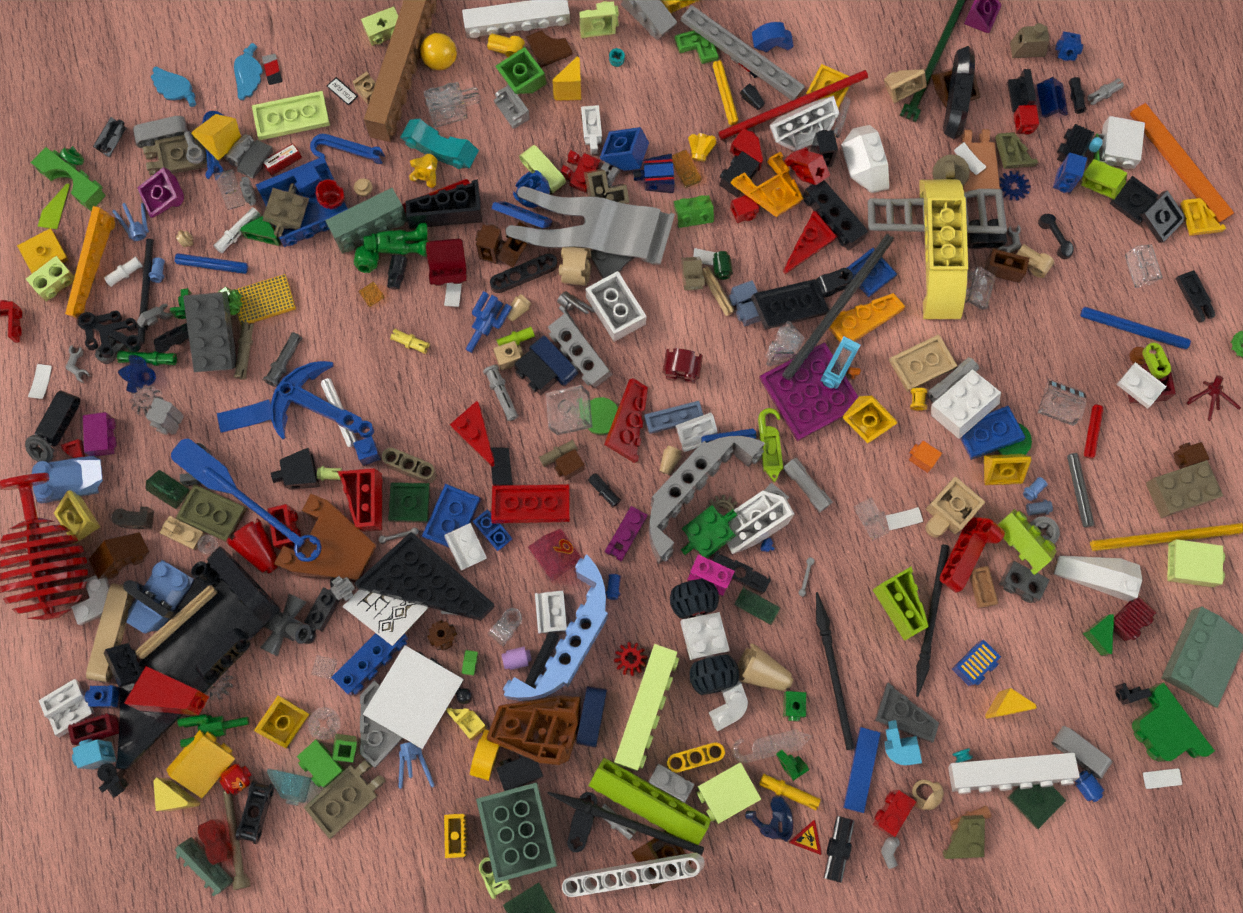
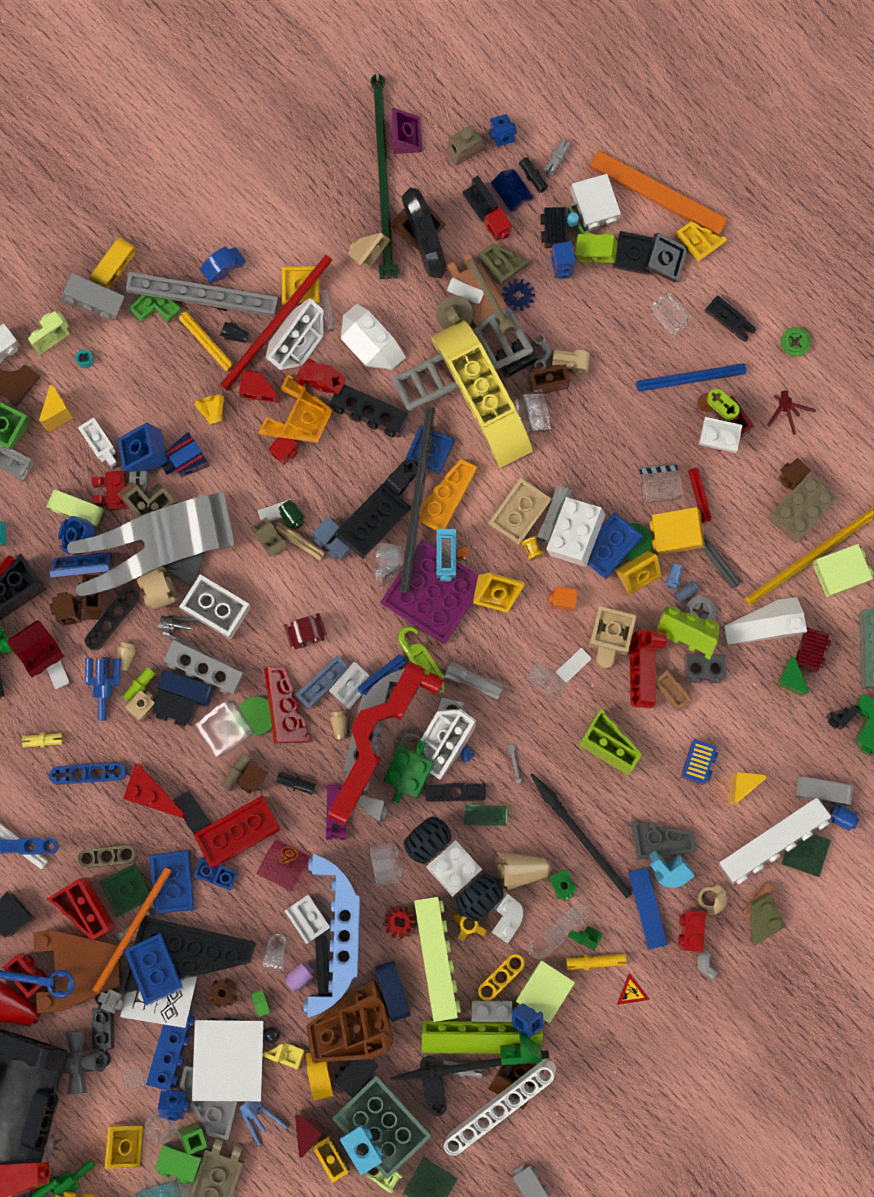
camera: 30 degrees left, 5 degrees up
yellowish green pin [317,466,342,481] -> none
blue brick [353,436,381,466] -> none
white plate [444,523,487,571] -> none
light grey pin [483,364,519,421] -> none
blue pin [605,574,621,600] -> none
clear yellow tile [670,149,702,188] -> none
bright green bracket [673,195,714,228] -> none
dark pink panel [687,554,735,597] -> none
black brick [719,151,760,197] -> none
dark blue helmet [745,796,793,842] -> none
red wing [783,211,837,275] -> none
black brick [810,130,838,168] -> none
black piece [823,816,855,883] -> none
black piece [916,544,949,697] -> none
teal bush [952,748,973,763] -> none
black bar [1038,214,1074,259] -> none
none -> blue beam [49,763,127,785]
none -> orange piece [92,867,172,994]
none -> blue tile [124,933,183,1005]
none -> blue brick [157,1089,189,1121]
none -> dark red slope [295,1109,324,1158]
none -> red beam [327,661,445,826]
none -> medium azure brick [340,1124,384,1175]
none -> clear brick [369,843,403,888]
none -> yellow rock [451,913,487,941]
none -> dark tan piece [467,259,516,336]
none -> green slope [500,1032,542,1065]
none -> blue brick [512,1003,544,1038]
none -> yellow brick [650,507,705,555]

